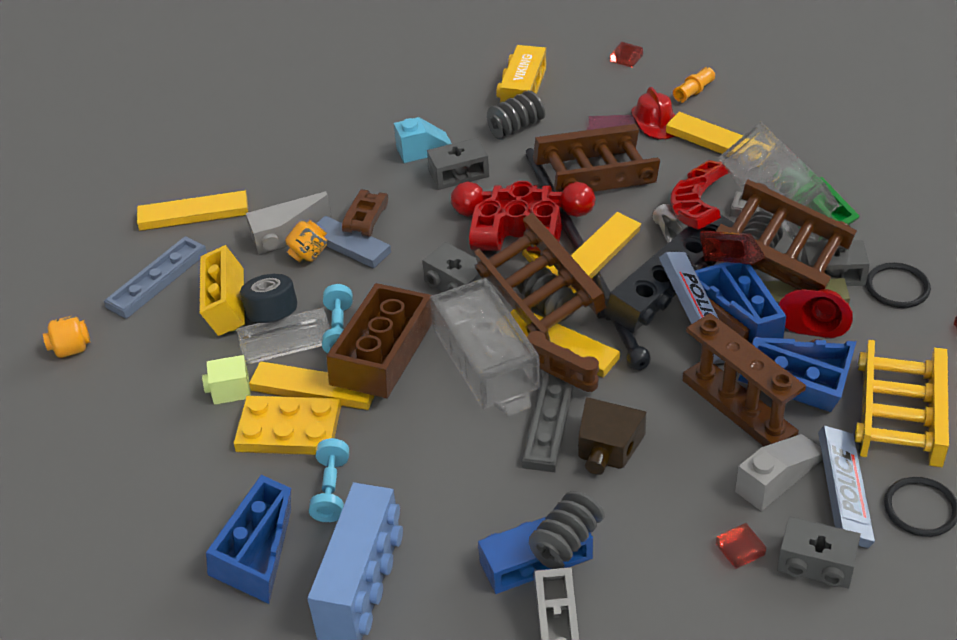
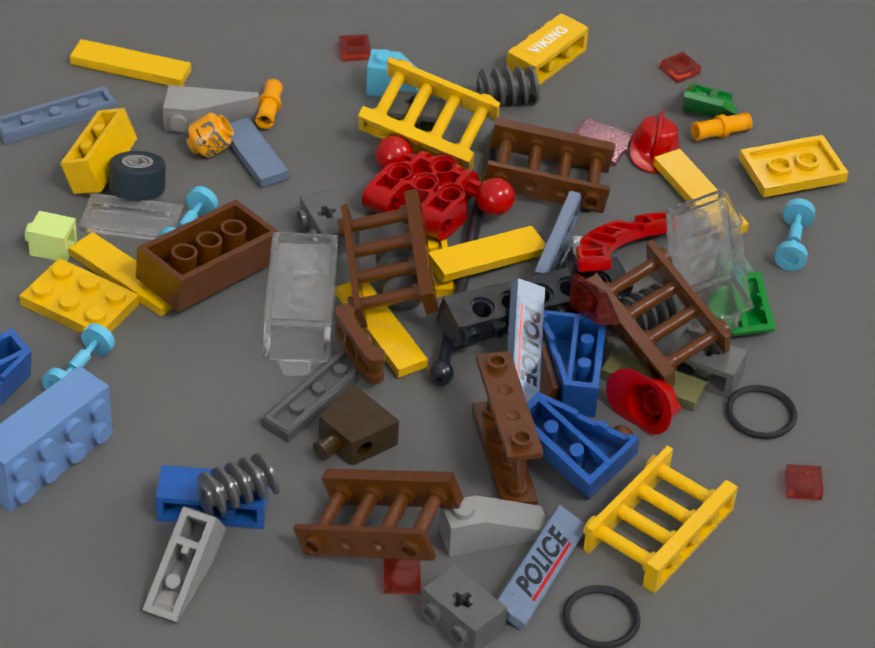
camera: 20 degrees right, 0 degrees up
reddish brown plate [342,189,388,237] -> none
none -> light orange pin [255,79,283,129]
none -> reddish brown fence [293,468,464,561]
none -> clear red tile [339,34,371,62]
none -> yellow fence [358,57,500,170]
none -> sand blue tile [534,191,581,275]
none -> green slope [683,83,738,116]
none -> yellow plate [739,135,849,198]
none -> medium azure wheel [775,198,815,271]

